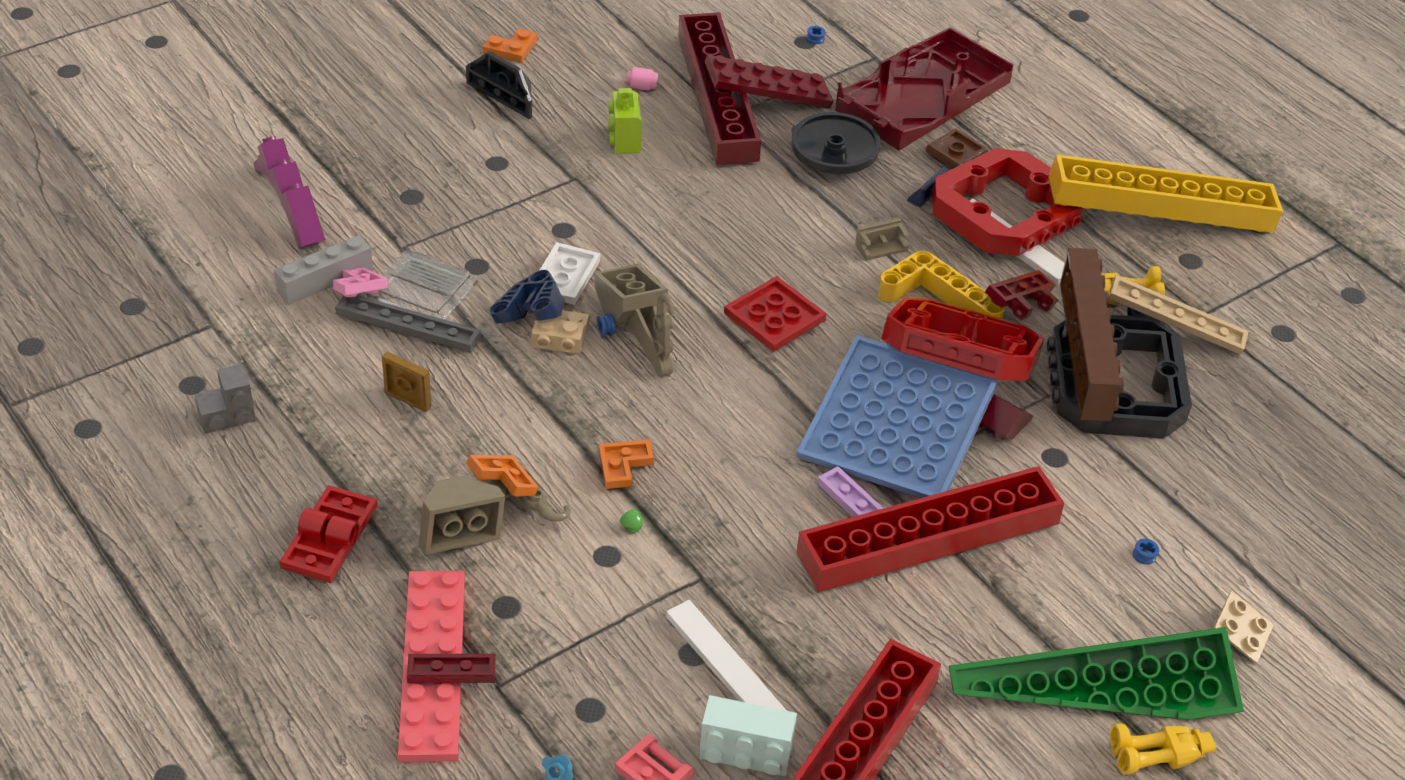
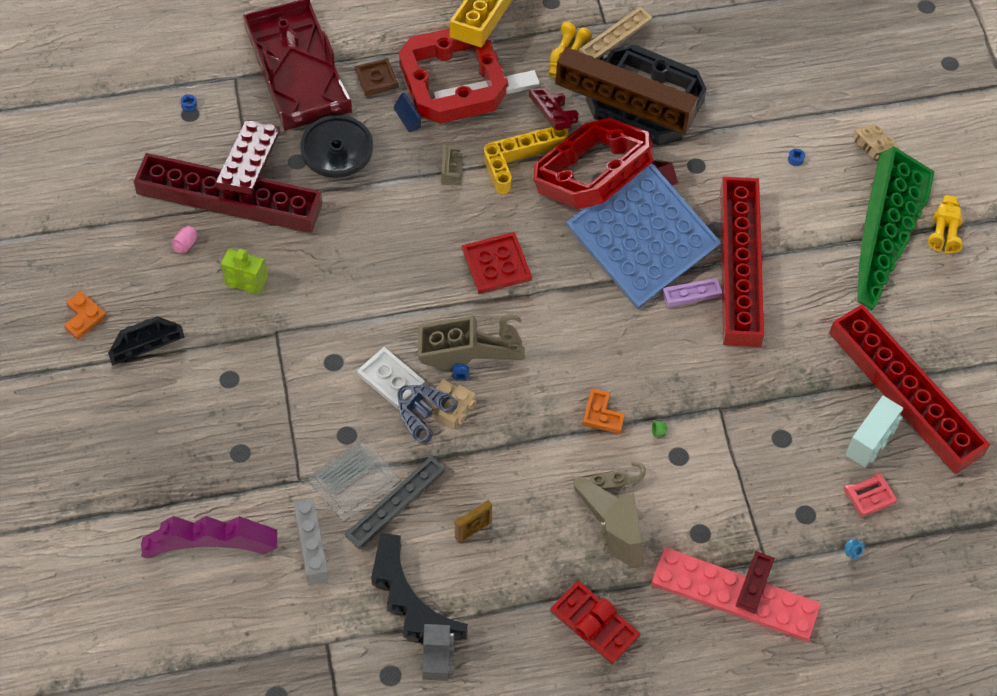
camera: 65 degrees left, 15 degrees up
bright pink plate [333,267,388,297] -> none
orange plate [466,455,539,497] -> none
white tile [666,600,787,711] -> none
none -> black arch [371,533,468,642]

